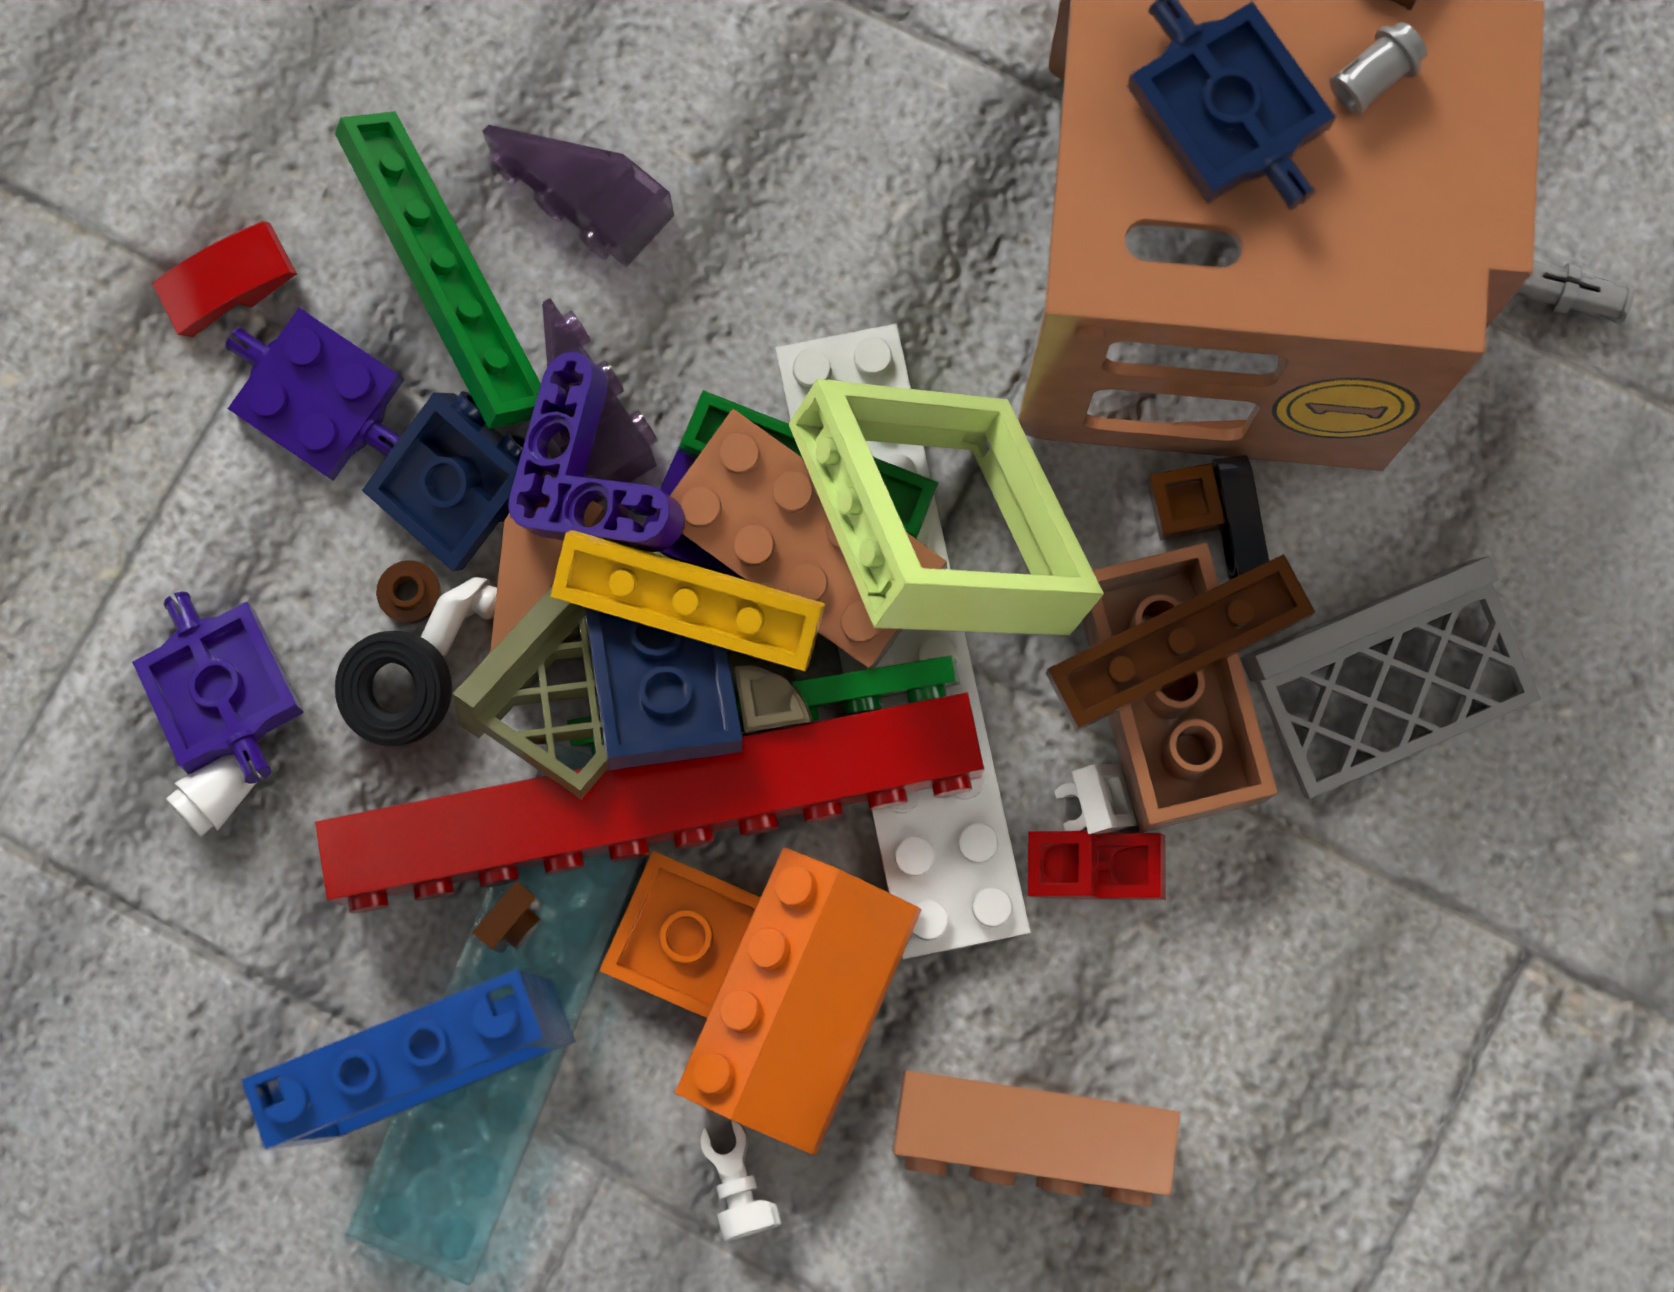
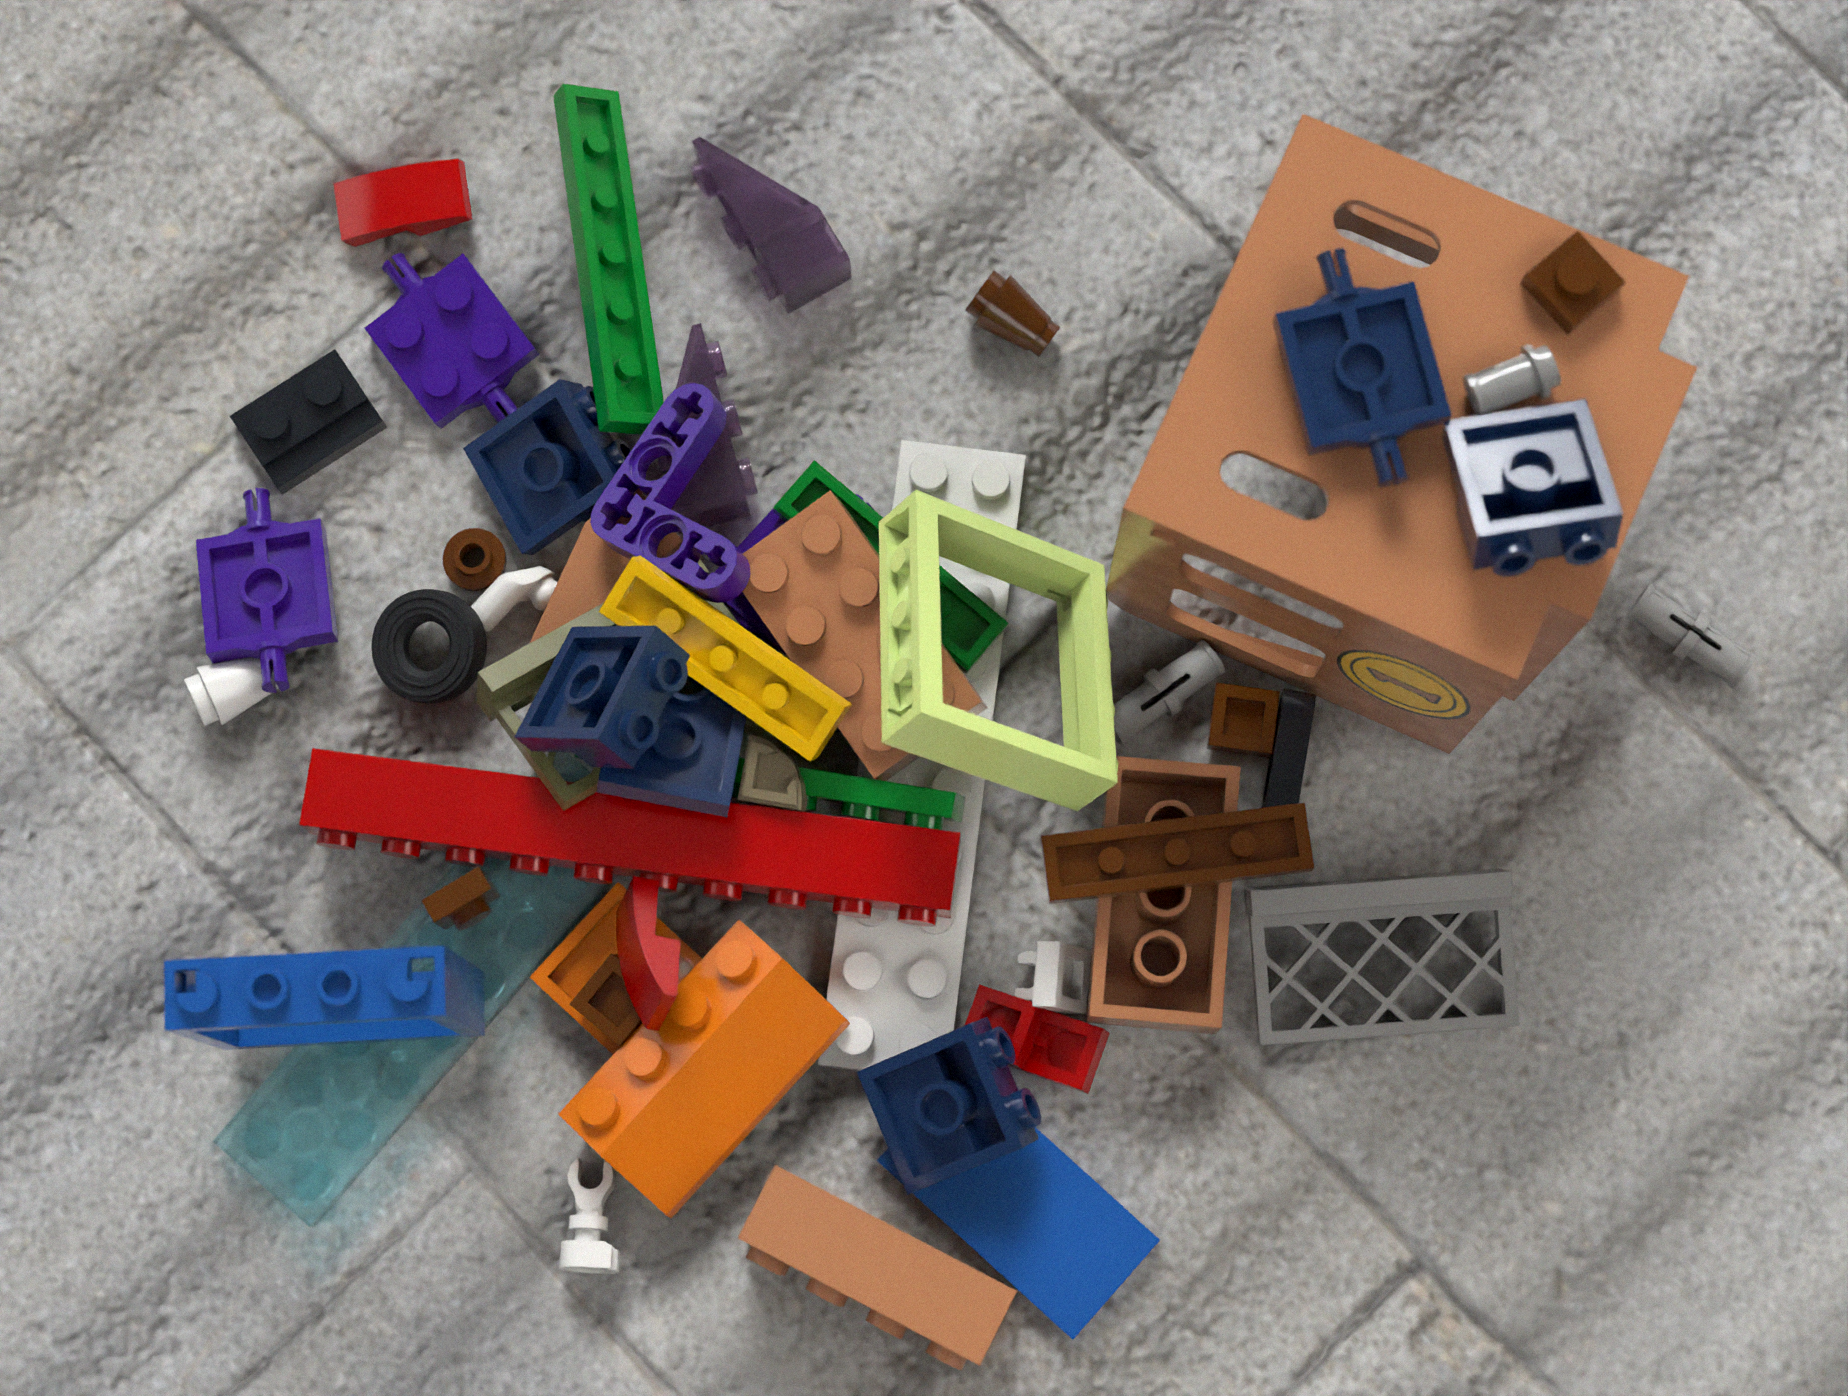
camera: 20 degrees right, 0 degrees up
none -> black plate [230,349,387,495]
none -> dark blue plate [514,626,690,768]
none -> reddish brown plate [570,953,642,1046]
none -> red slope [616,876,681,1031]
none -> dark blue plate [857,1017,1041,1195]
none -> blue tile [877,1127,1160,1340]
none -> reddish brown cone [965,270,1060,357]
none -> light grey pin [1114,640,1226,746]
none -> plate [1442,399,1623,577]

